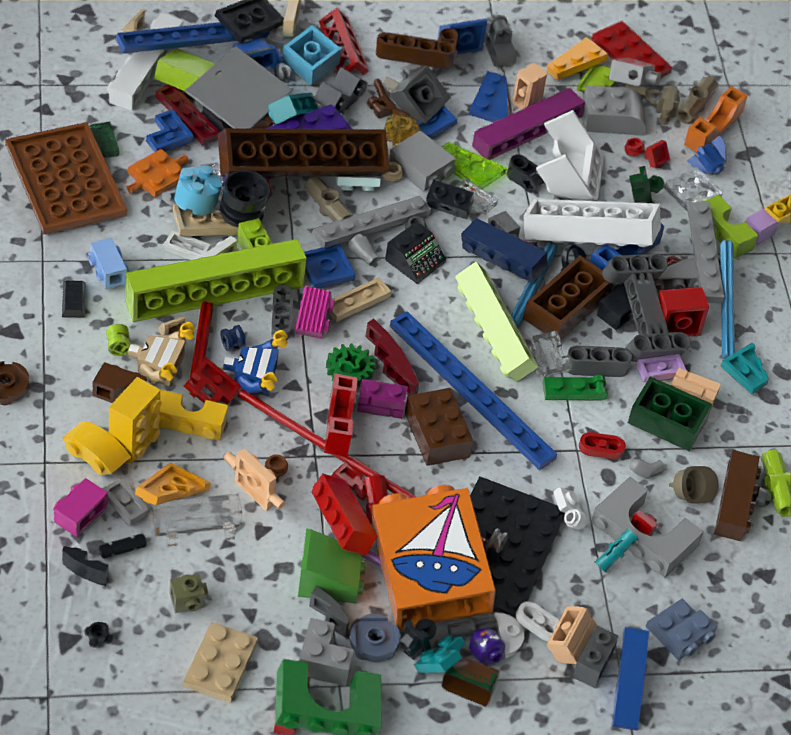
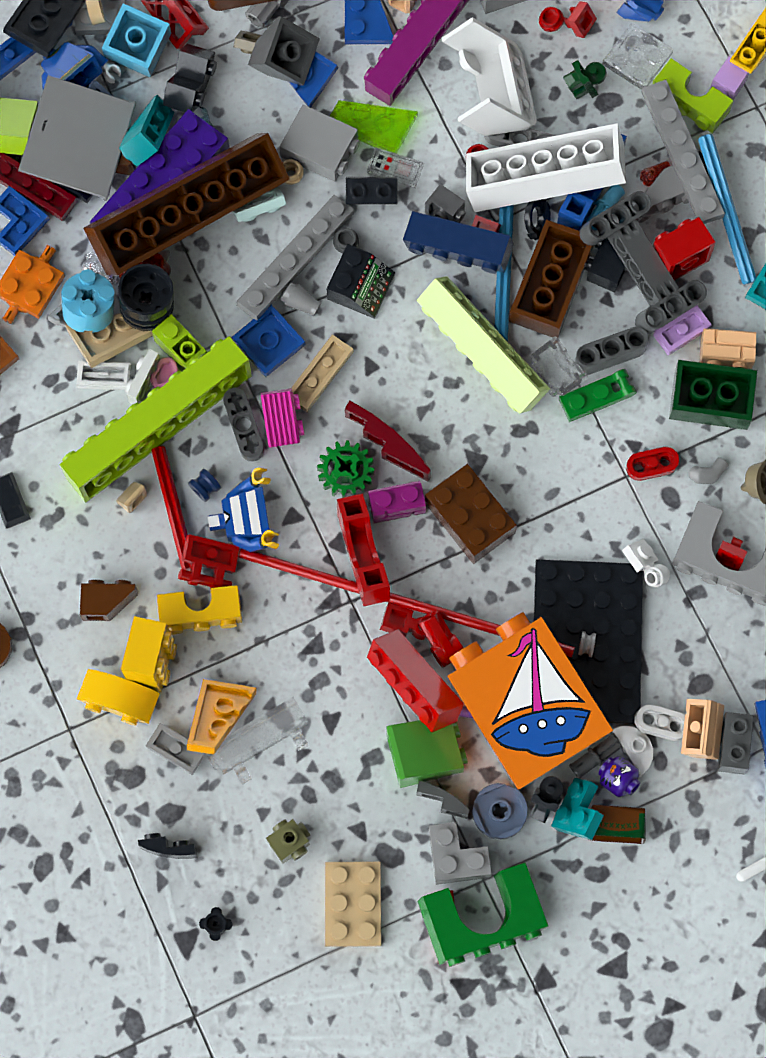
camera: 10 degrees left, 25 degrees up
dark pink brick [53,478,108,537] -> none
light blue brick [88,238,129,289] -> none
black axle [99,533,147,559] -> none
lime wheel [106,324,131,356] -> none
torso [128,322,196,387] -> none
light nougat plate [224,449,286,511] -> none
dark orange plate [265,454,288,477] -> none
dark tan piece [304,176,354,222] -> none
reddish brown piece [367,79,409,121] -> none
clear yellow gear [384,113,419,146] -> none
blue plate [390,311,557,470] -> none
black piece [506,154,545,193] -> none
teal pin [595,528,639,572] -> none

